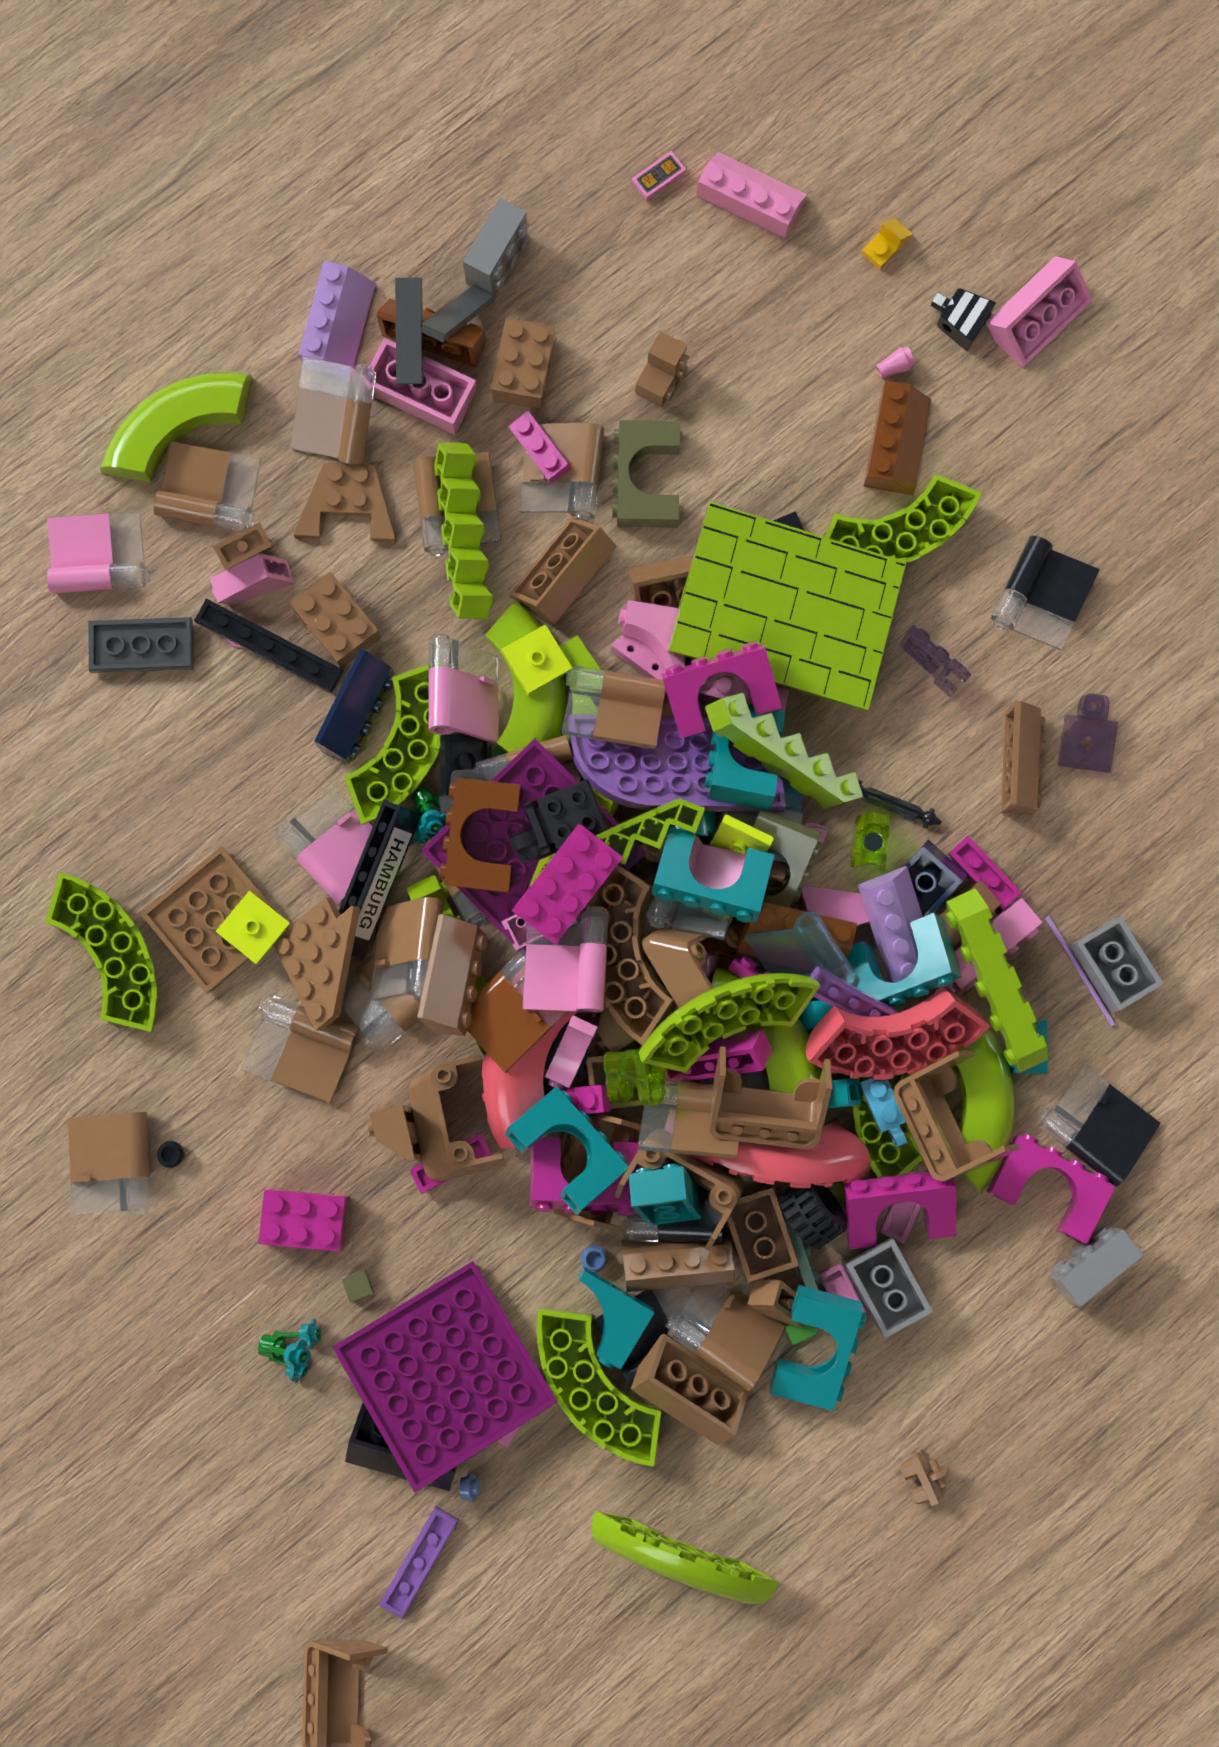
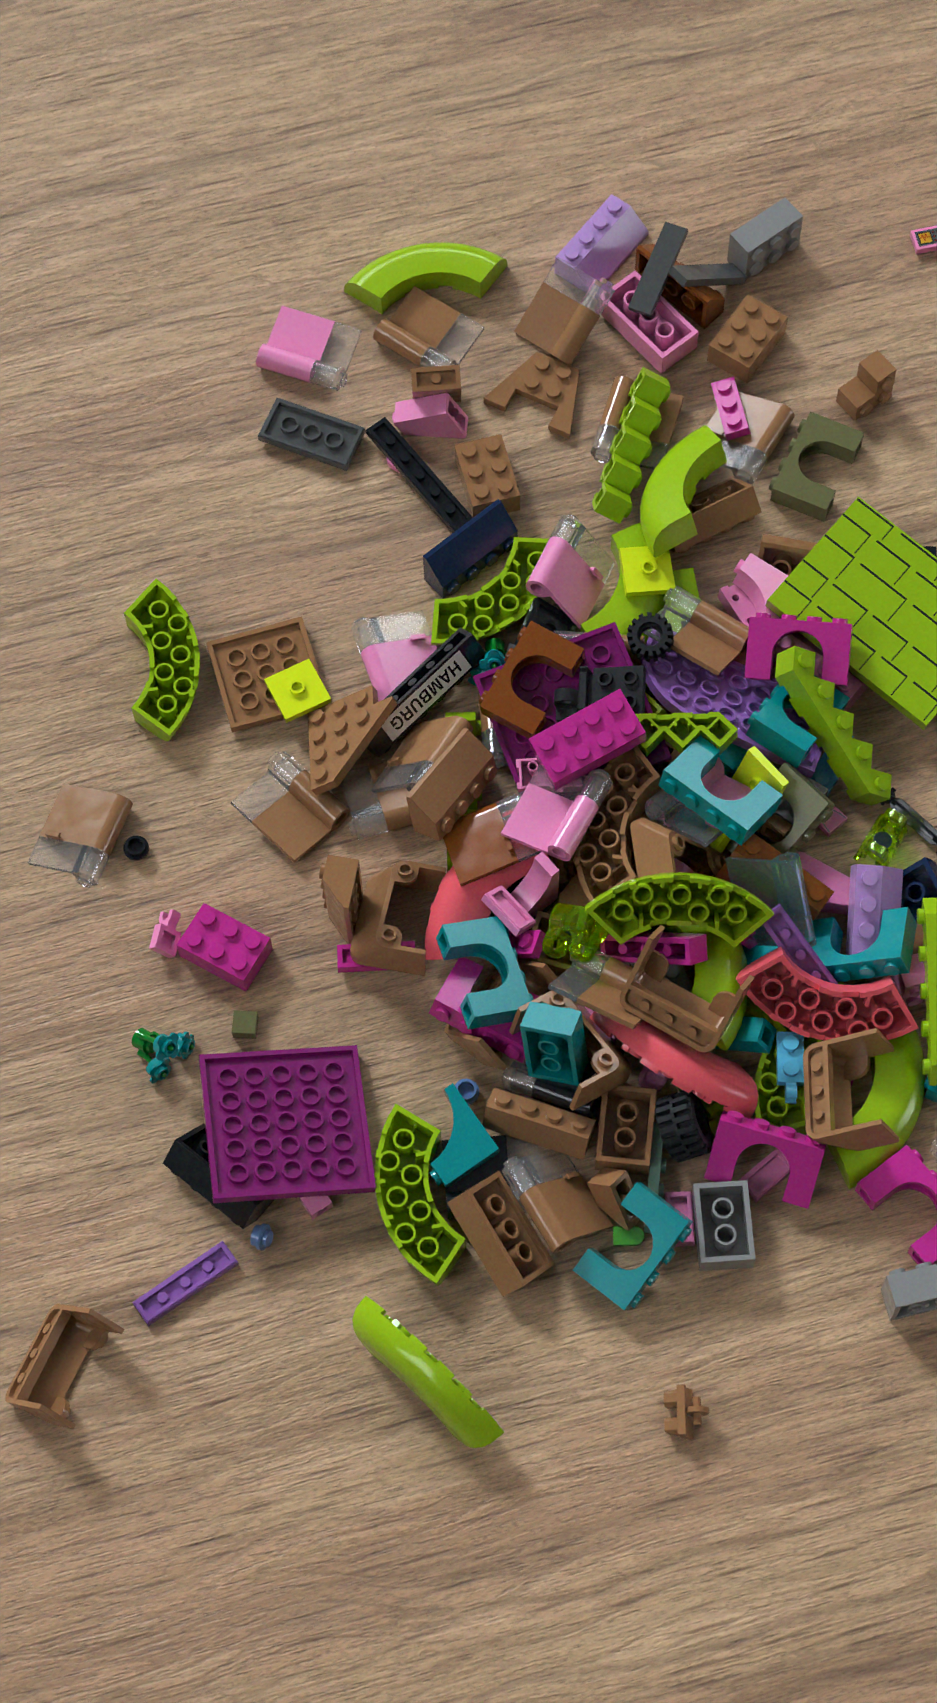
camera: 30 degrees right, 15 degrees down
none -> bright pink plate [149,909,181,958]
none -> bright pink tile [481,885,536,937]
none -> black tyre [627,612,674,662]
none -> lime brick [640,425,727,558]

